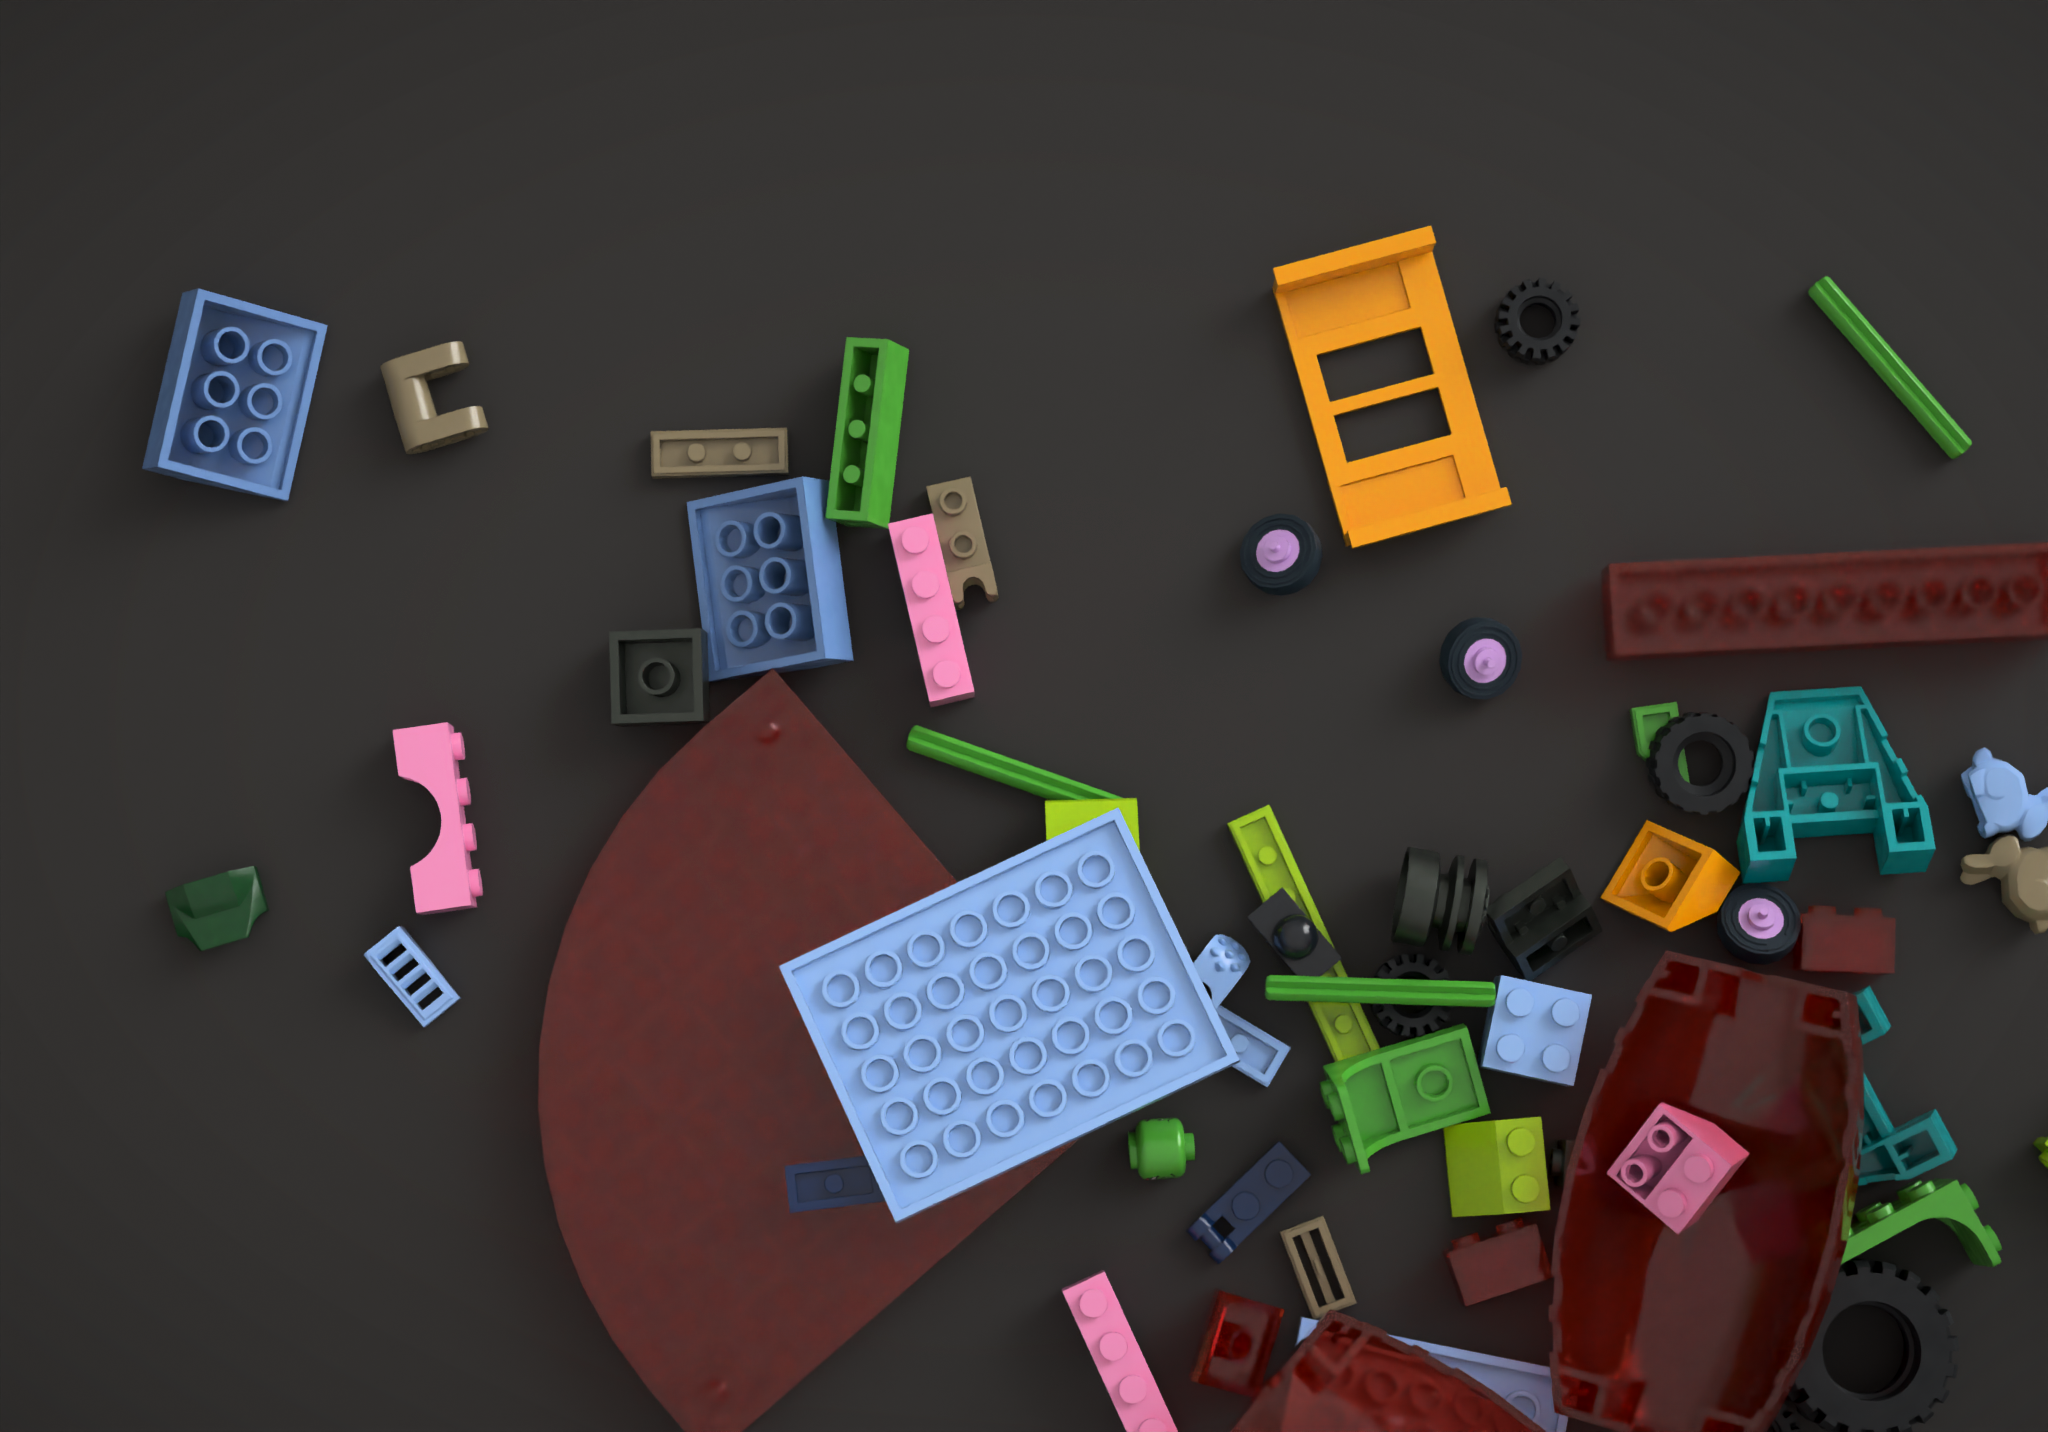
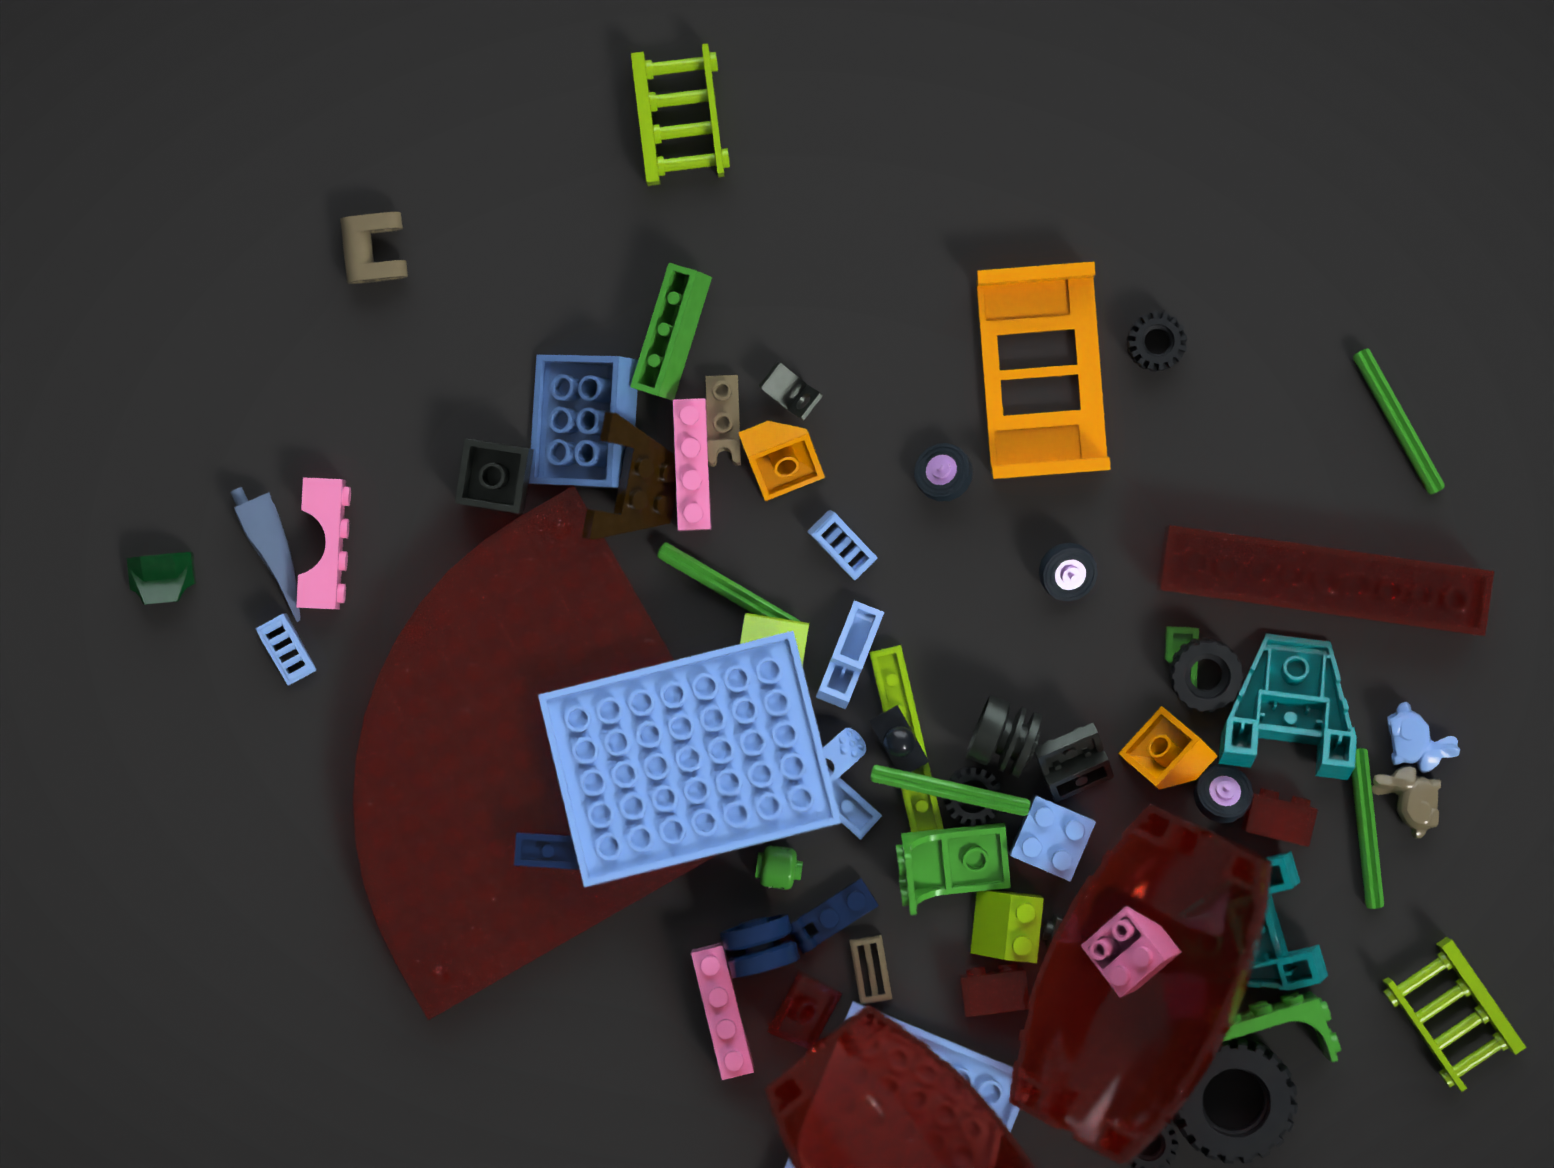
camera: 10 degrees right, 5 degrees up
medium blue slope [142,288,328,501] -> none
dark tan tile [651,428,789,479] -> none
none -> sand blue piece [230,487,301,622]
none -> dark brown wing [581,412,676,540]
none -> lime fence [631,44,730,186]
none -> dark blue wheel [720,914,800,978]
none -> light orange slope [738,421,825,501]
none -> pearl dark grey bracket [759,361,823,420]
none -> light blue slope [807,510,877,580]
none -> light blue slope [816,600,884,709]
none -> bright green axle [1351,748,1384,909]

